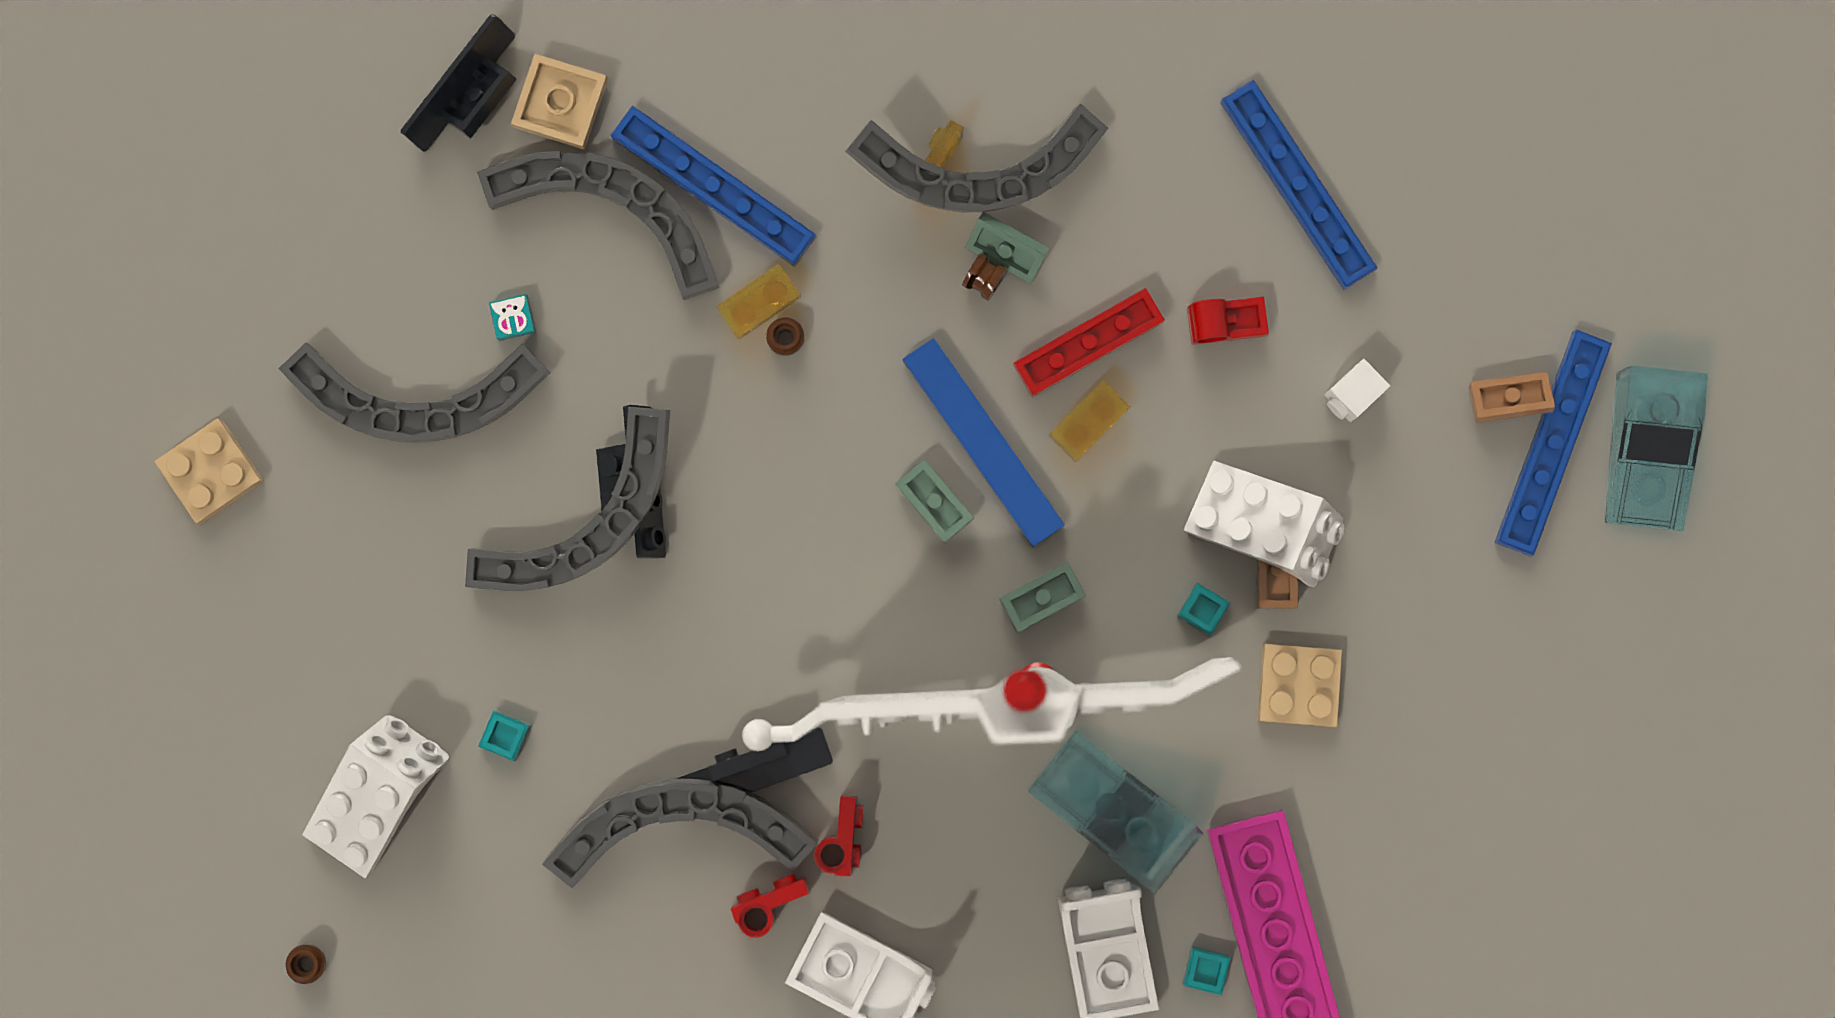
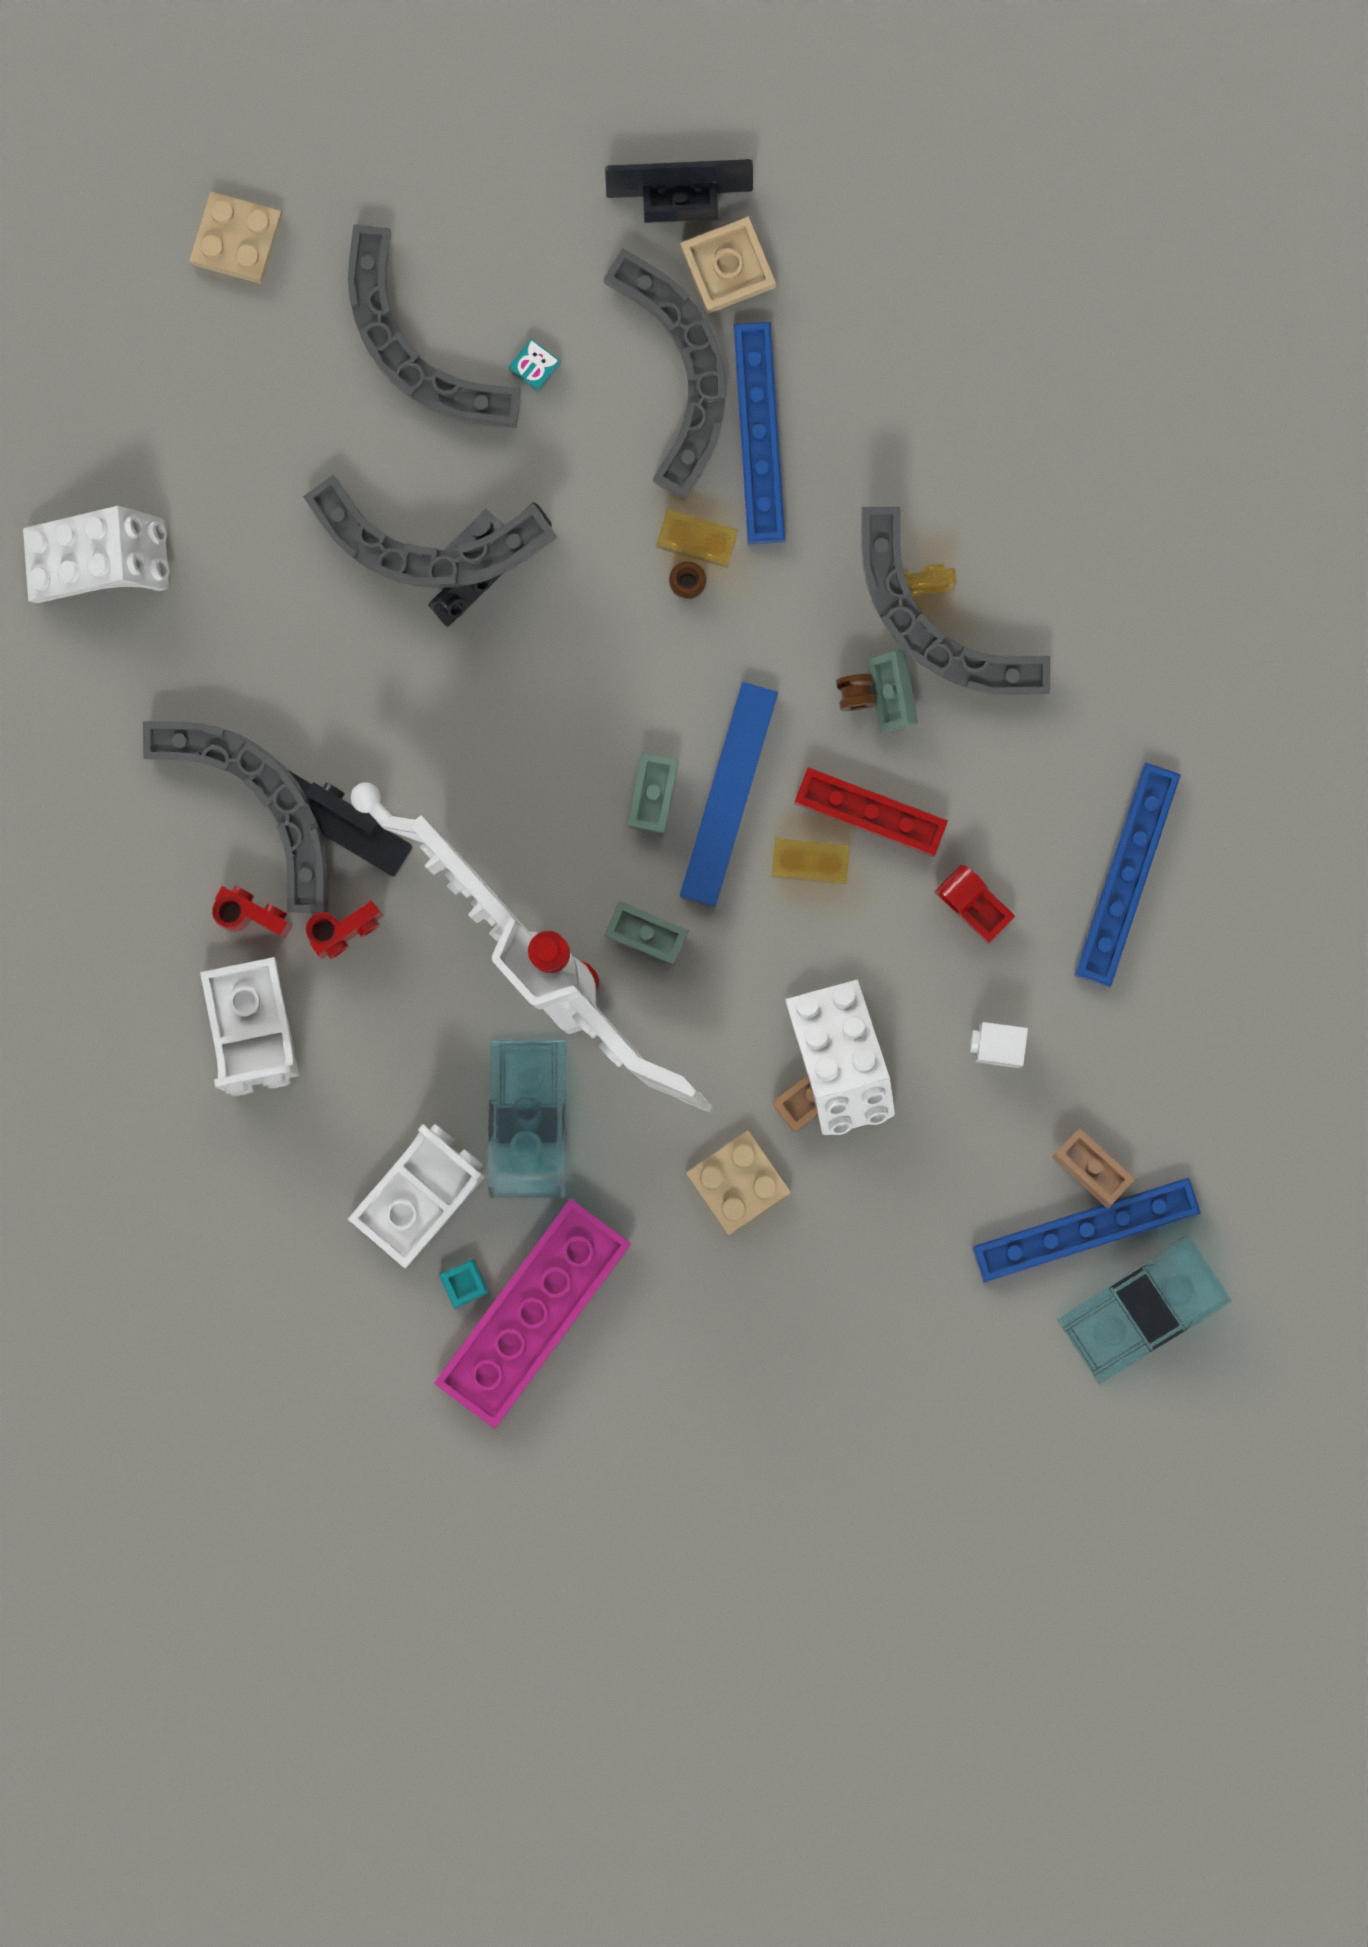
camera: 50 degrees right, 0 degrees up
teal tile [478,711,531,761] -> none
teal tile [1177,583,1230,636] -> none

